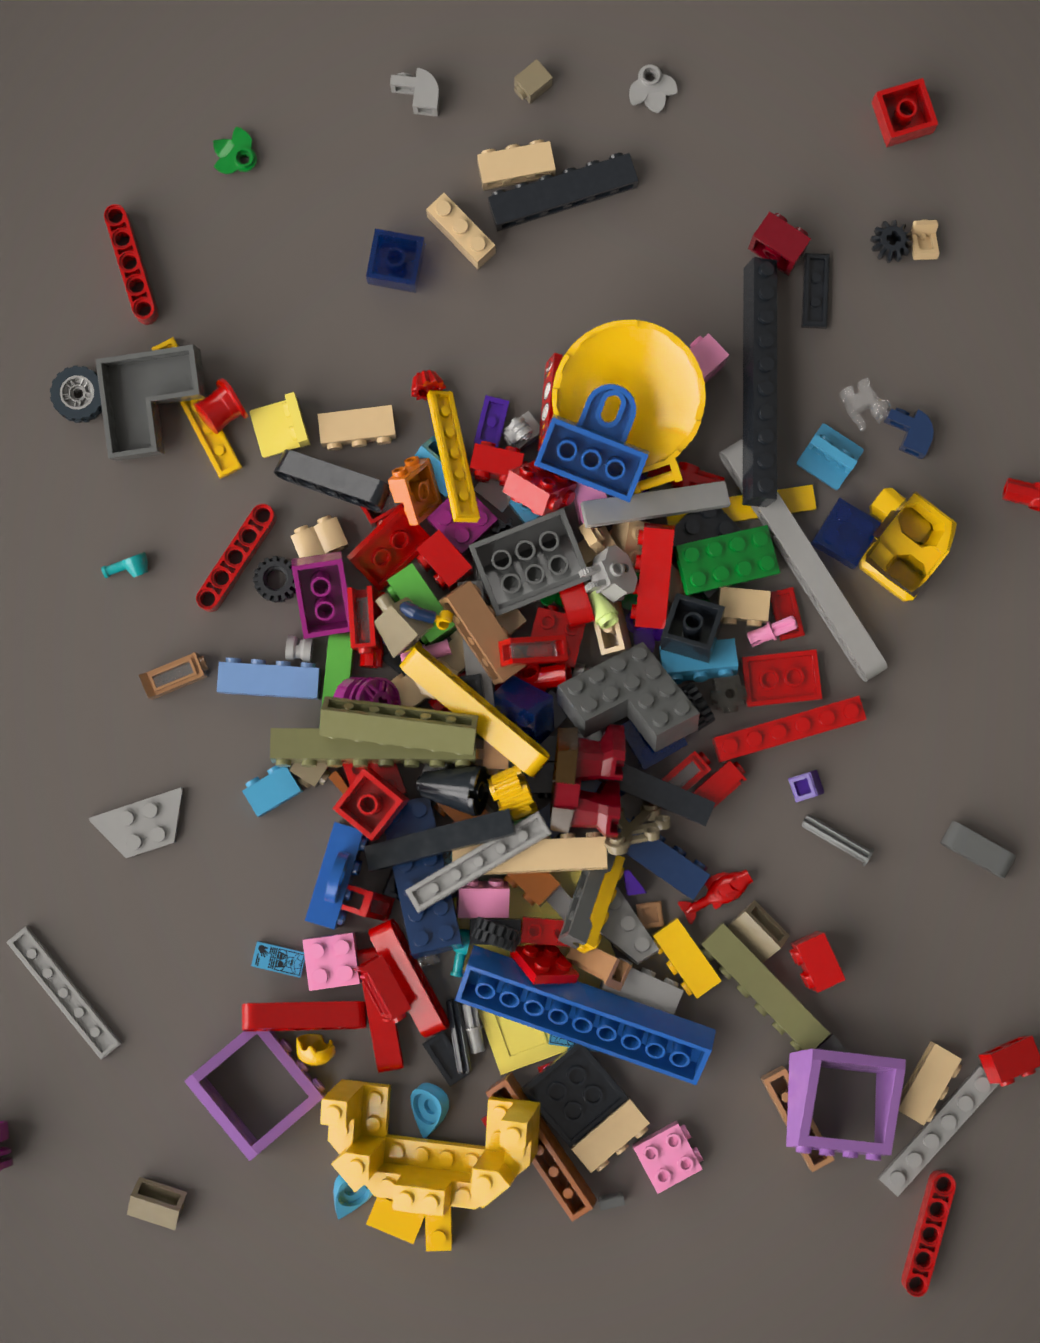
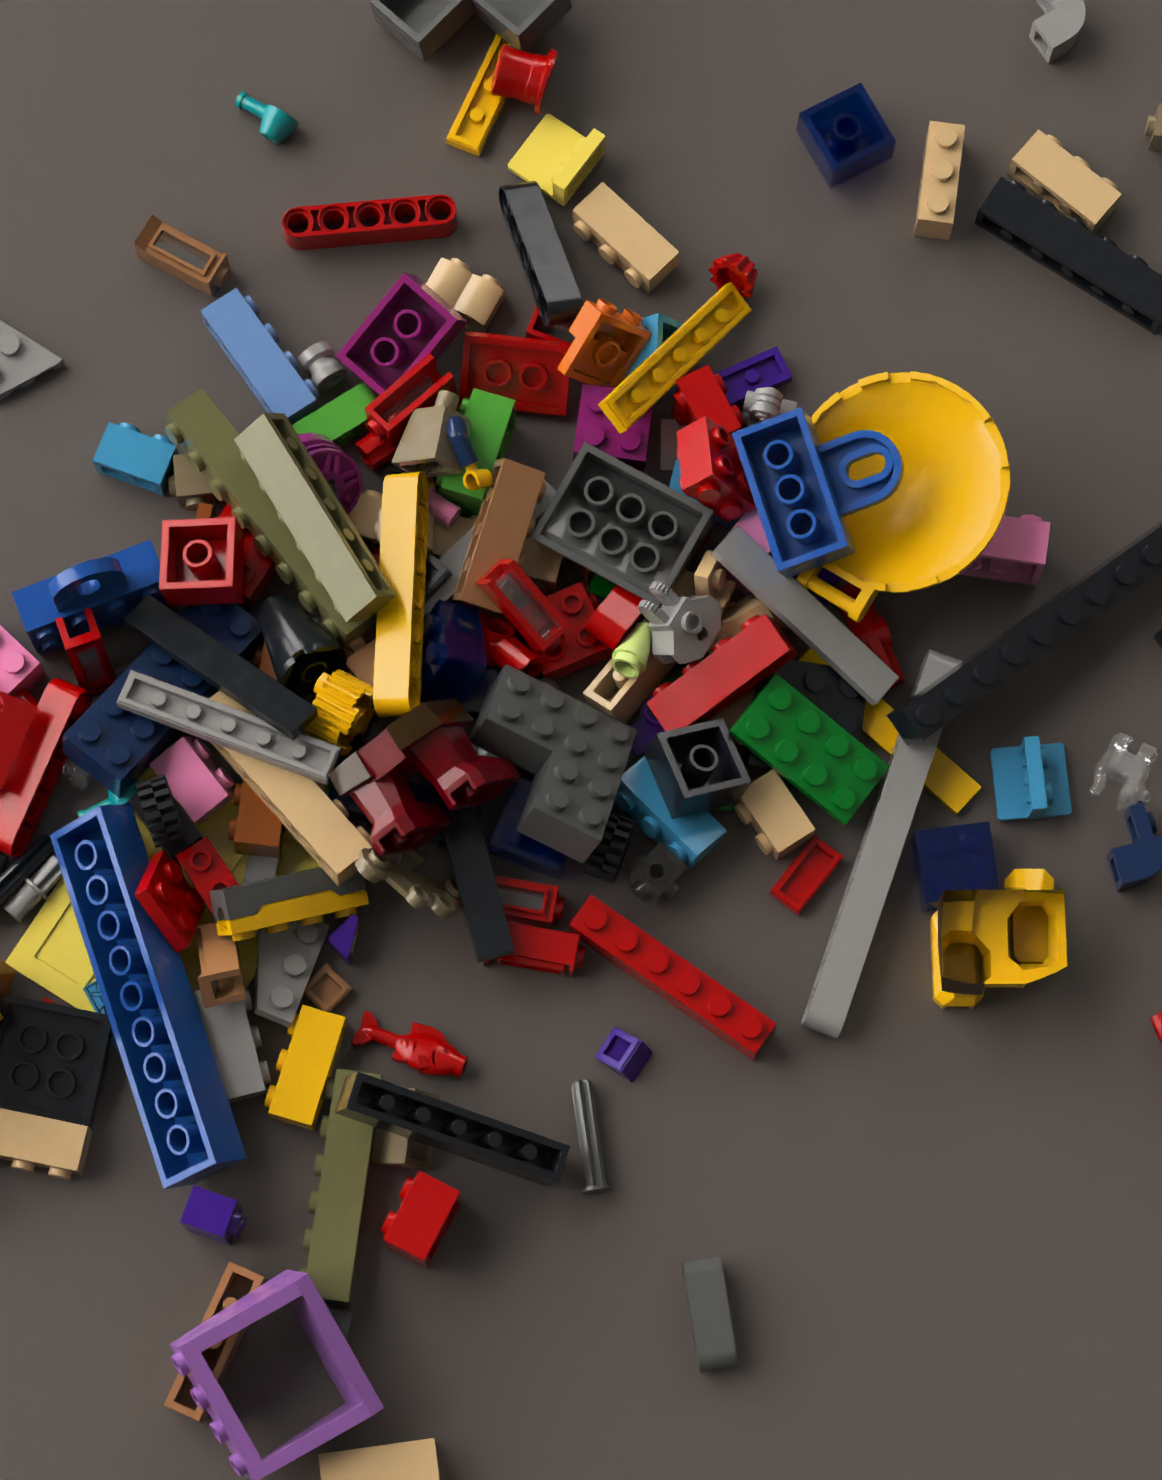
camera: 50 degrees right, 10 degrees down
black tyre [253,556,296,603] -> none
red brick [416,530,473,592] -> none
dark blue brick [617,816,710,900] -> none
bright pink brick [632,1120,704,1194] -> none
red plate [741,649,822,707] -> none
bright pink axle [747,616,798,647] -> none
none -> dark purple brick [180,1185,247,1246]
none -> black brick [335,1071,570,1186]

